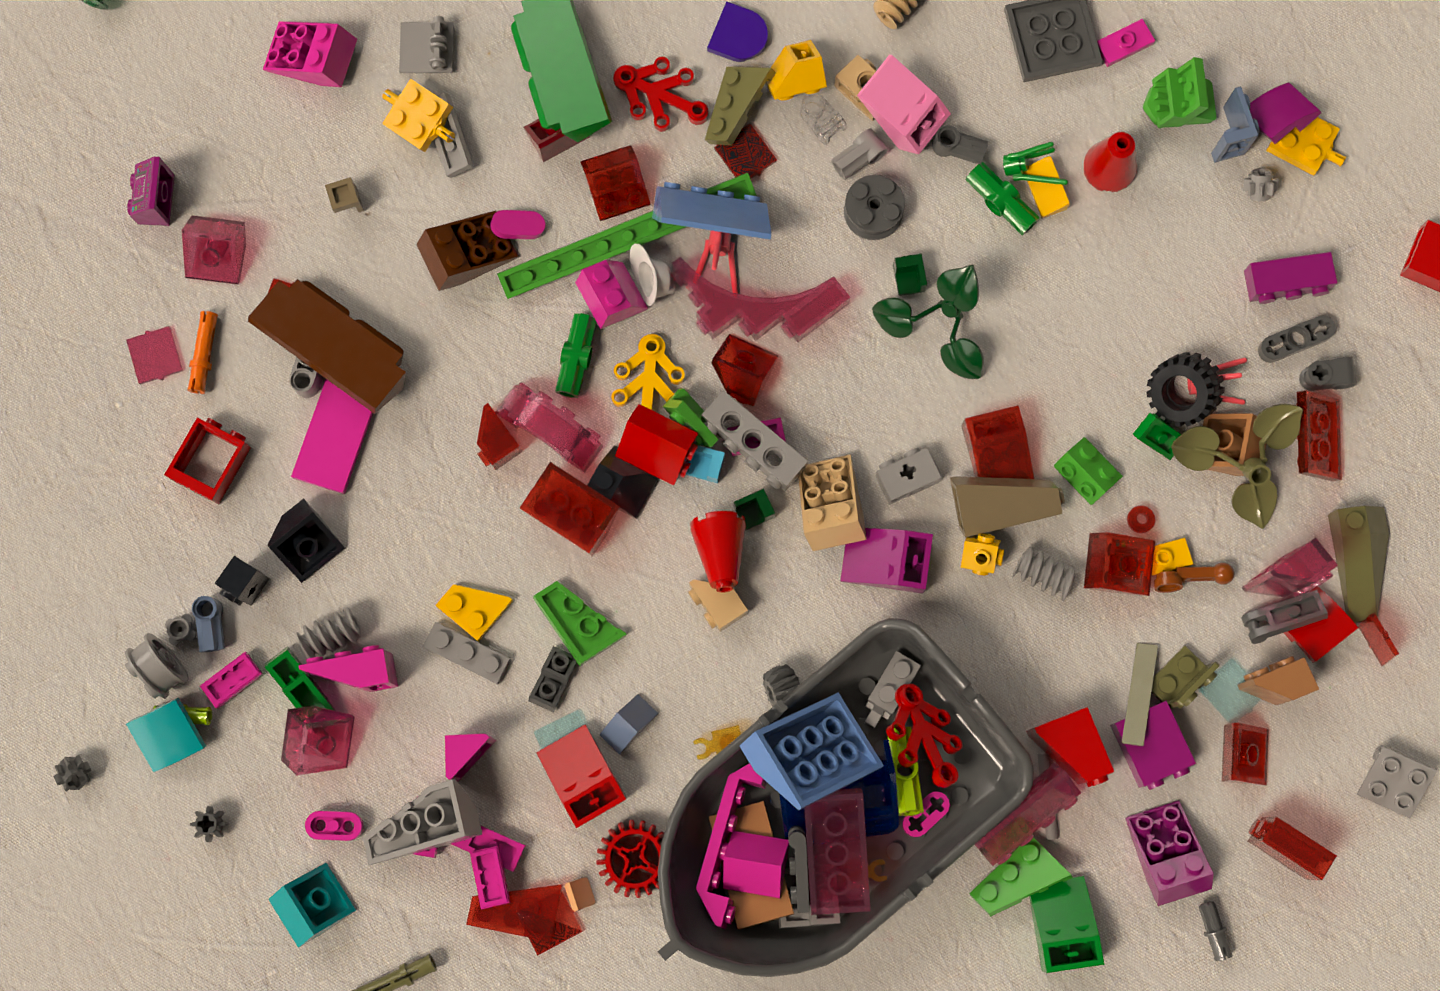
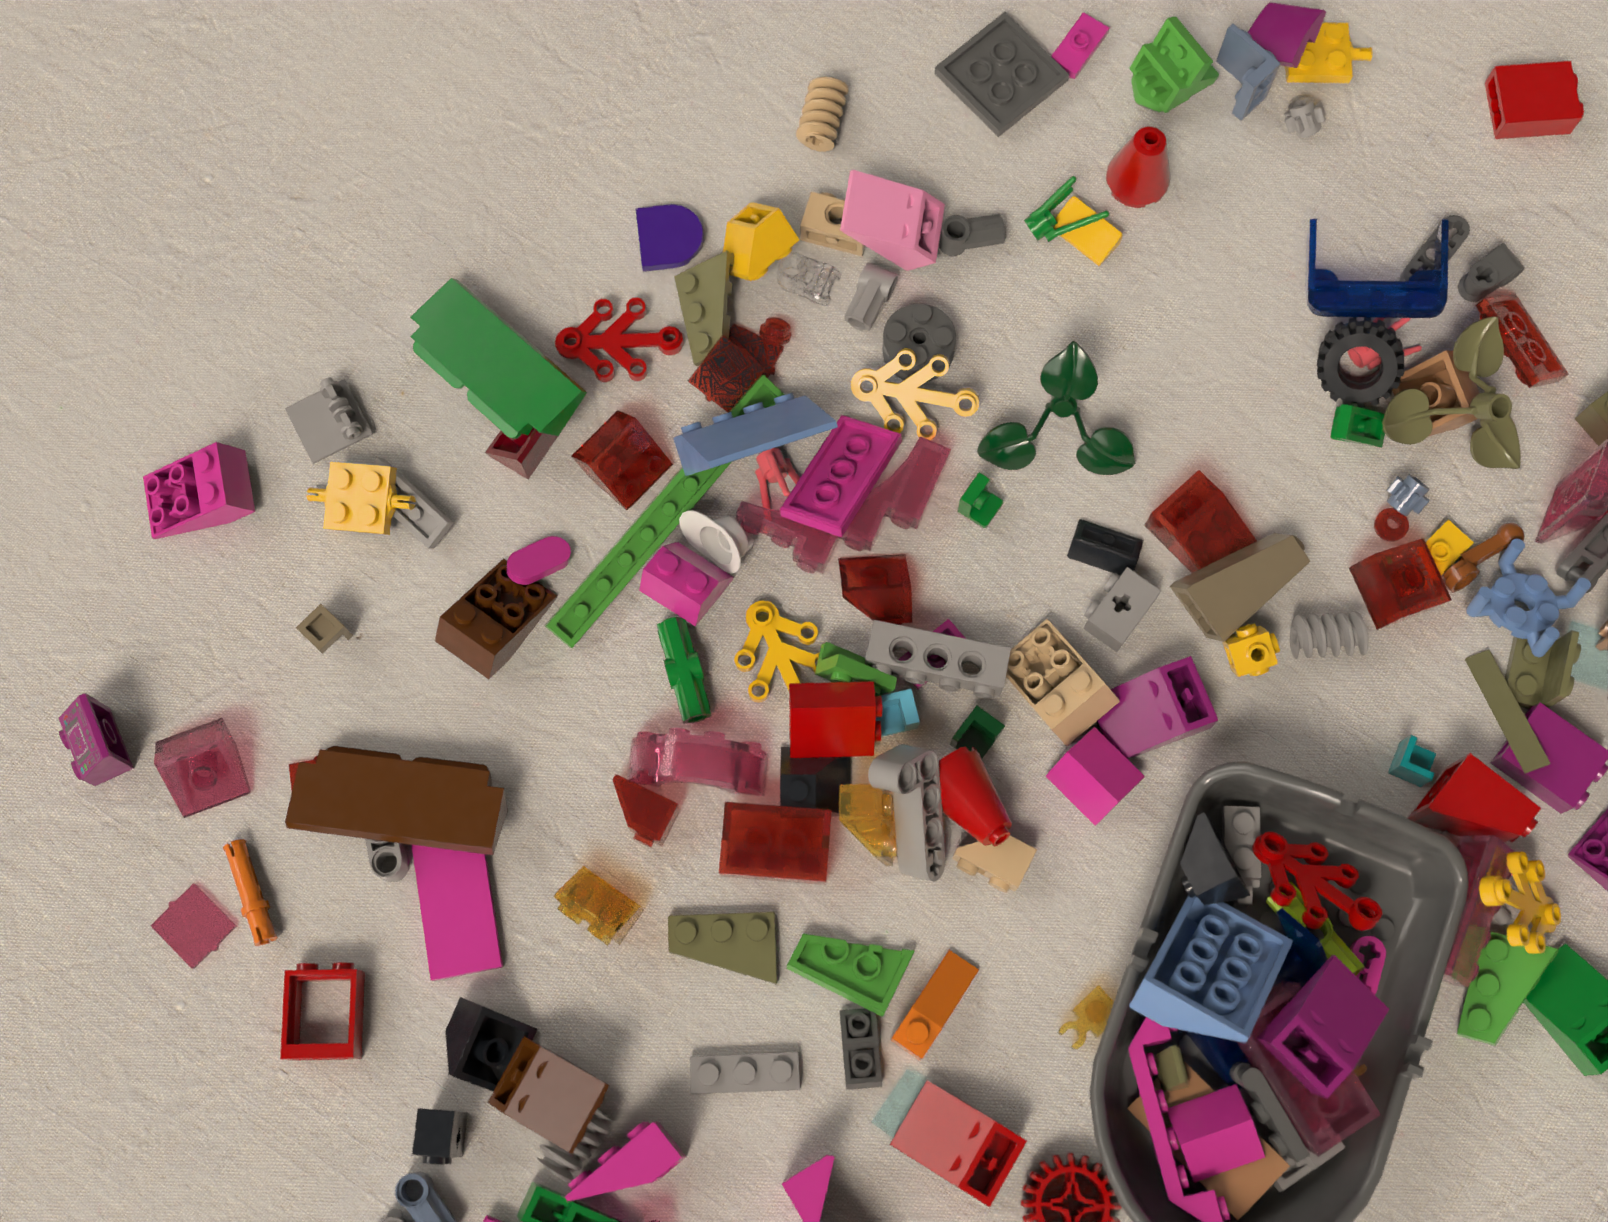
camera: 30 degrees left, 5 degrees down
yellow wing [435,584,513,642] -> none
sand blue slope [600,694,658,754] -> none
dark grey gear [763,664,800,707] -> none
dark green panel [893,253,927,296] -> none
green piece [965,162,1040,236] -> none
bright green bracket [1054,437,1123,505] -> none
magenta brick [1244,252,1337,304] -> none
none -> slope [487,1036,610,1154]
none -> clear yellow slope [553,866,644,946]
none -> olive wing [668,912,777,985]
none -> clear red piece [687,335,765,413]
none -> clear red plate [759,317,792,346]
none -> dark pink tile [780,415,902,537]
none -> clear yellow slope [839,784,897,866]
none -> yellow plant [851,348,980,441]
none -> light grey beam [868,744,945,882]
none -> orange slope [890,950,979,1061]
none -> green bracket [957,472,1003,528]
none -> dark pink slope [1046,727,1145,826]
none -> black slope [1067,519,1144,576]
none -> olive slope [1154,1045,1190,1092]
none -> black slope [1180,813,1251,905]
none -> magenta slope [1257,955,1389,1099]
none -> clear blue windscreen [1305,219,1449,318]
none -> sand blue gear [1387,474,1430,516]
none -> teal panel [1388,735,1436,787]
none -> medium blue plate [1466,539,1591,657]
none -> yellow plant [1479,851,1561,954]

